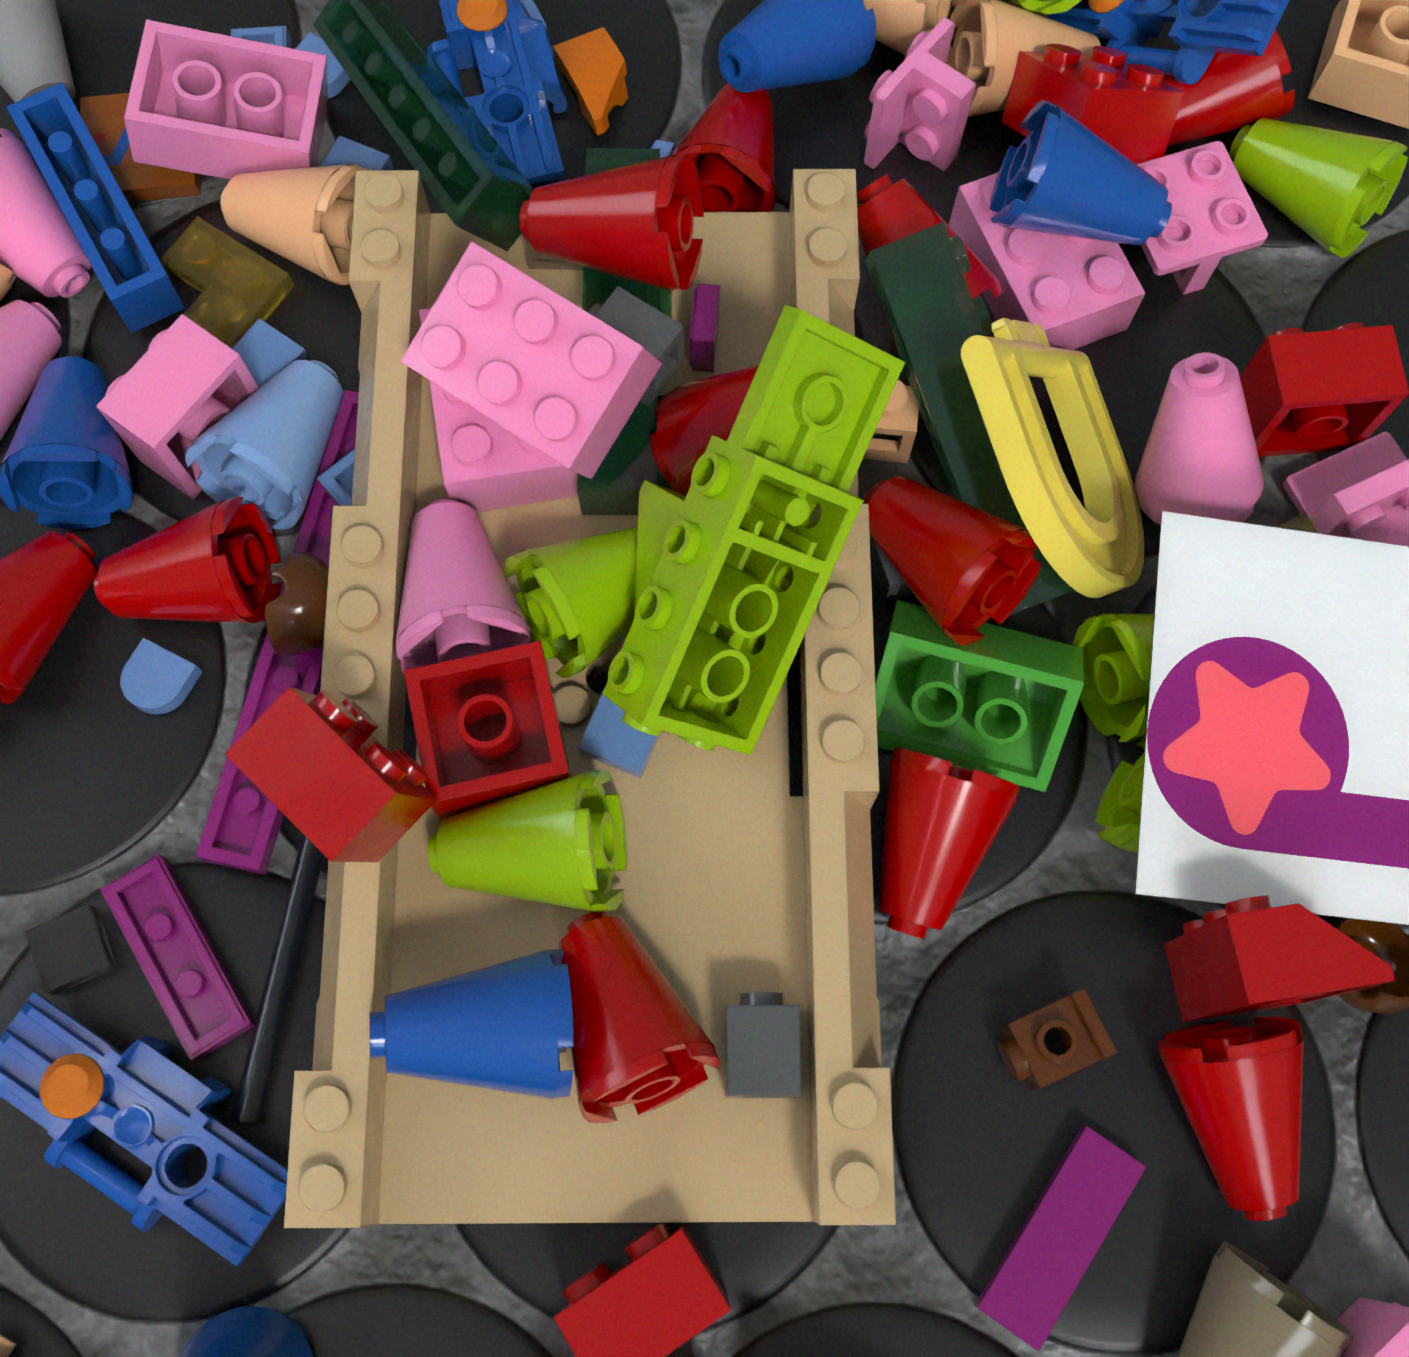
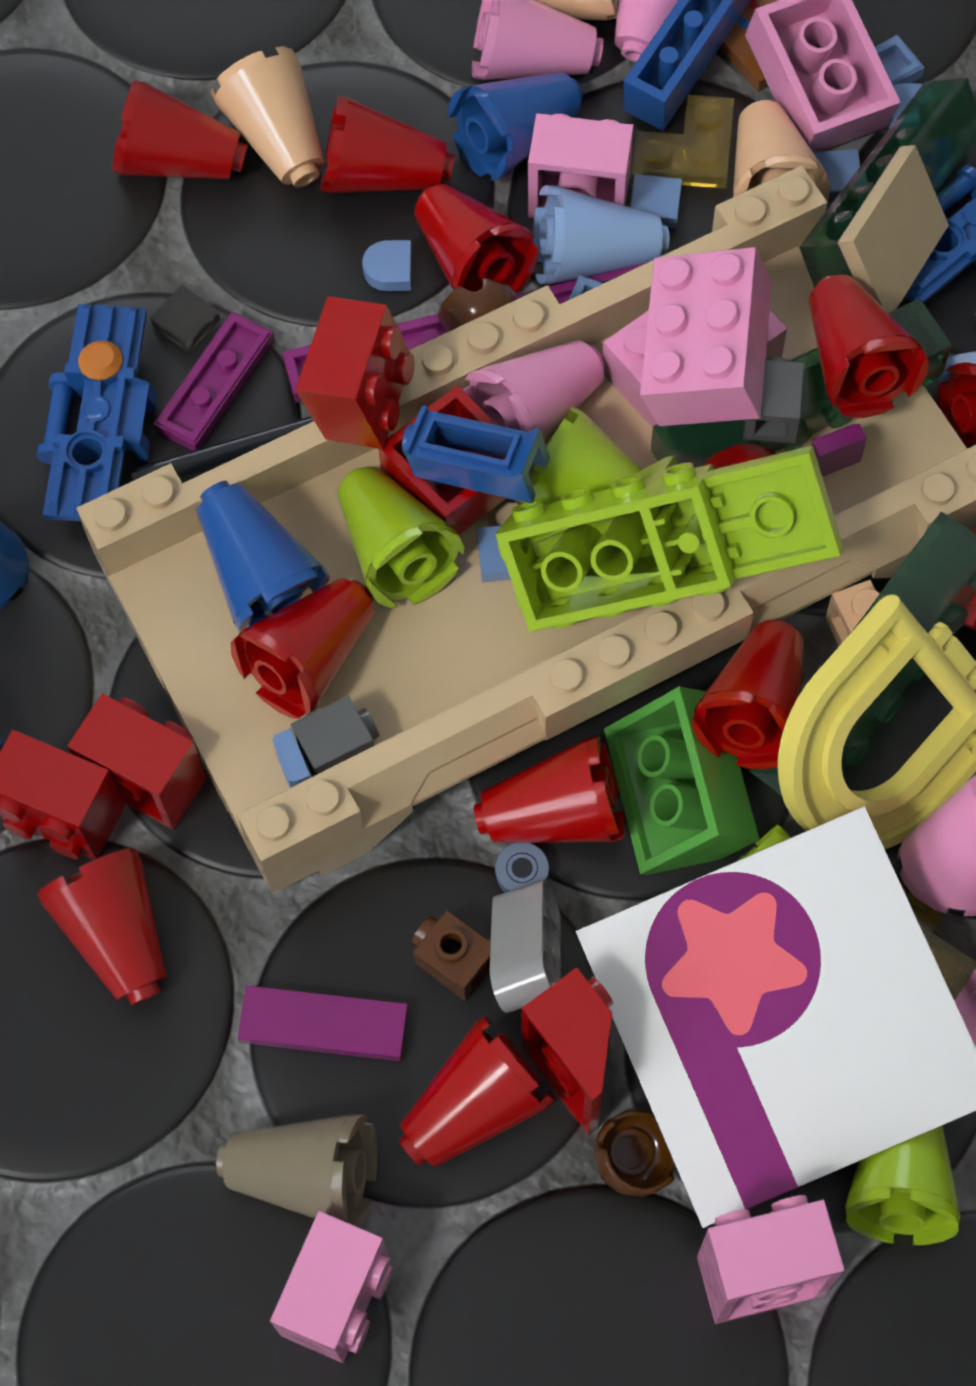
camera: 65 degrees right, 5 degrees down
none -> medium blue tile [272,728,311,788]
none -> blue window [402,405,550,504]
none -> light grey beam [490,880,561,1013]
none -> sand blue tile [495,843,549,893]
none -> tan tile [838,145,949,315]

